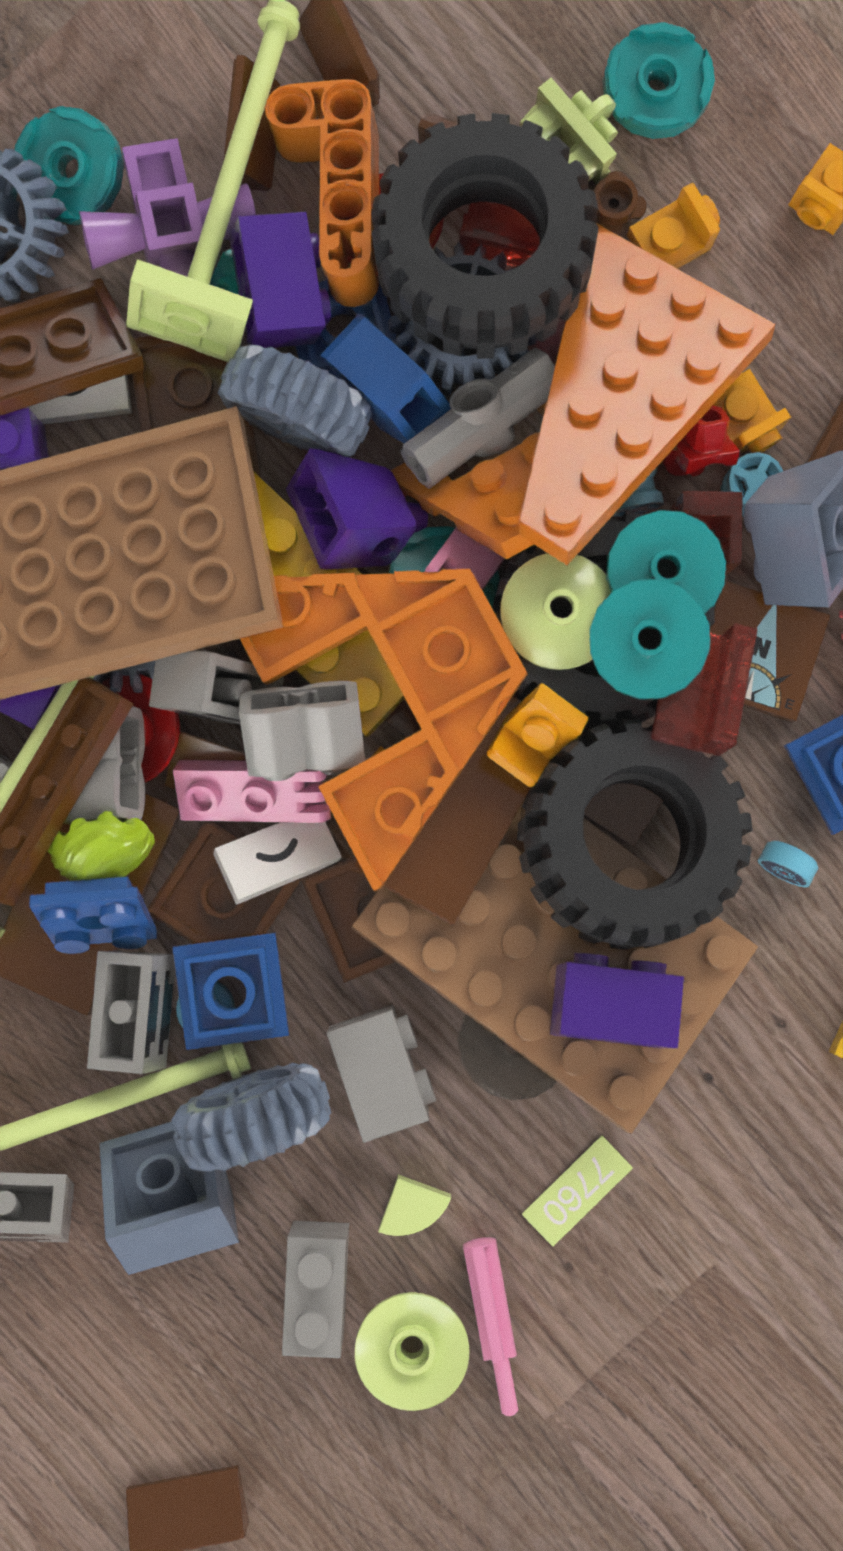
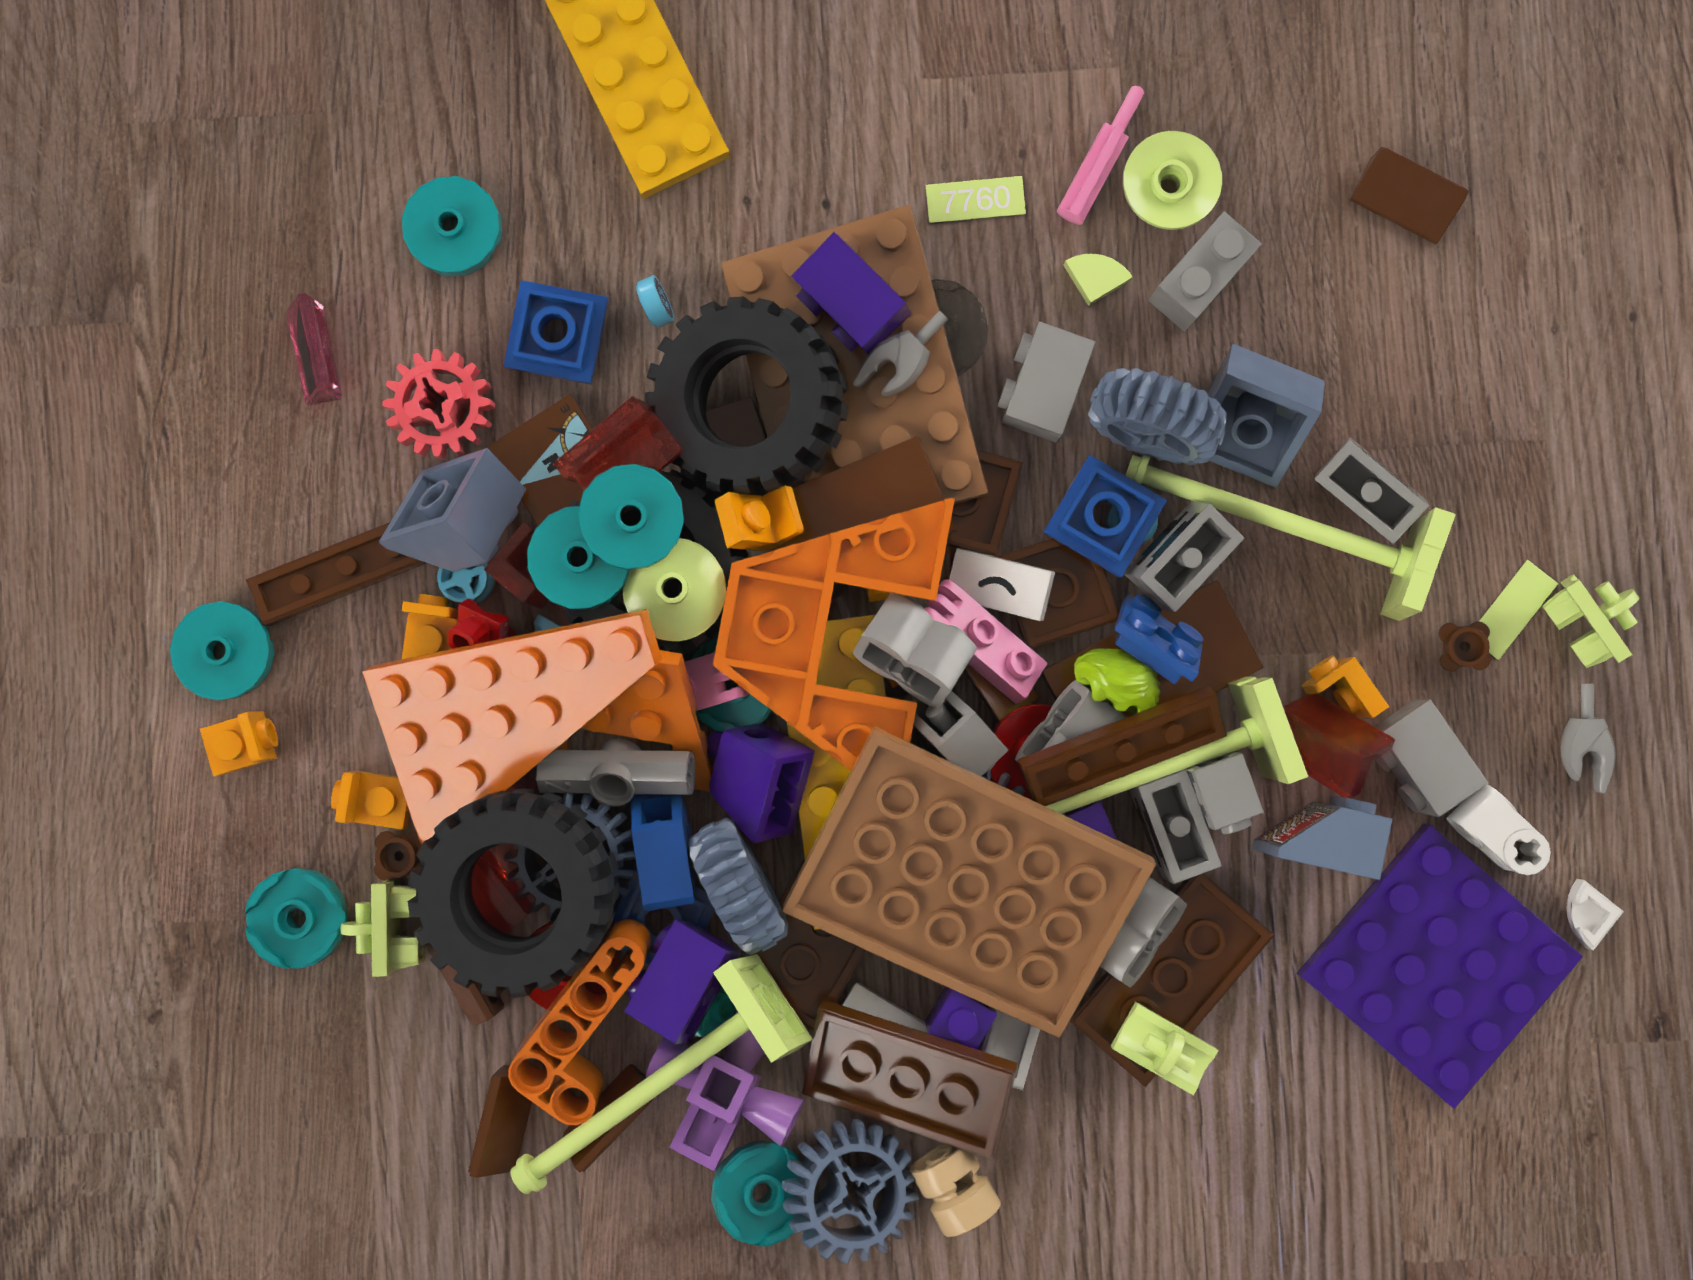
camera: 145 degrees left, 0 degrees up
none -> light grey hand [853,311,948,397]

